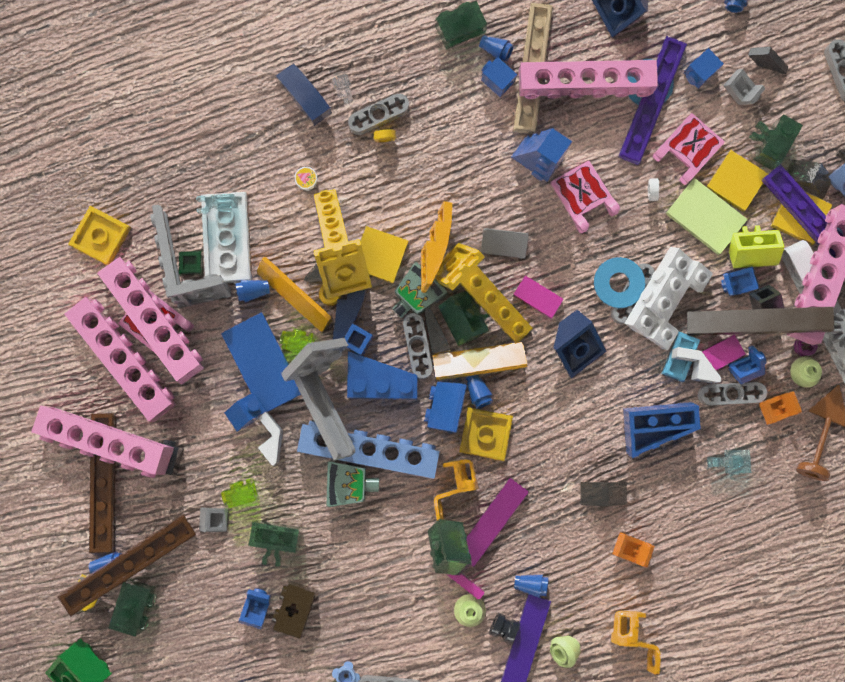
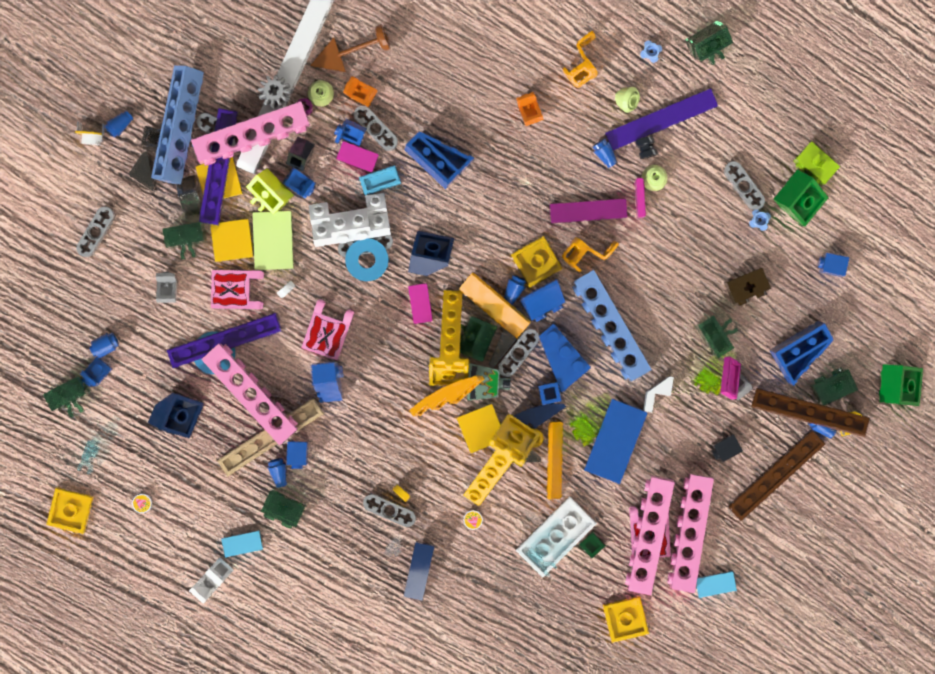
camera: 130 degrees left, 5 degrees up
bright pink brick [32,405,174,478] -> none
light grey bracket [150,205,232,309] -> none
blue brick [224,393,266,432] -> none
blue cone [235,280,270,302] -> none
blue bracket [239,589,271,629] -> none
light grey bracket [281,338,355,461] -> none
torso [326,462,379,507] -> none
clear green brick [427,519,472,576] -> none
light grey slope [481,228,529,259] -> none
clear smoke slope [580,481,627,506] -> none
white slope [671,347,721,384] -> none
blue brick [684,48,724,89] -> none
tile [687,307,834,336] -> none
clear light blue plate [707,450,751,474] -> none
black tile [748,47,788,74] -> none
none -> medium azure tile [696,571,737,598]
none -> dark pink tile [720,356,741,400]
none -> blue wedge [769,321,834,386]

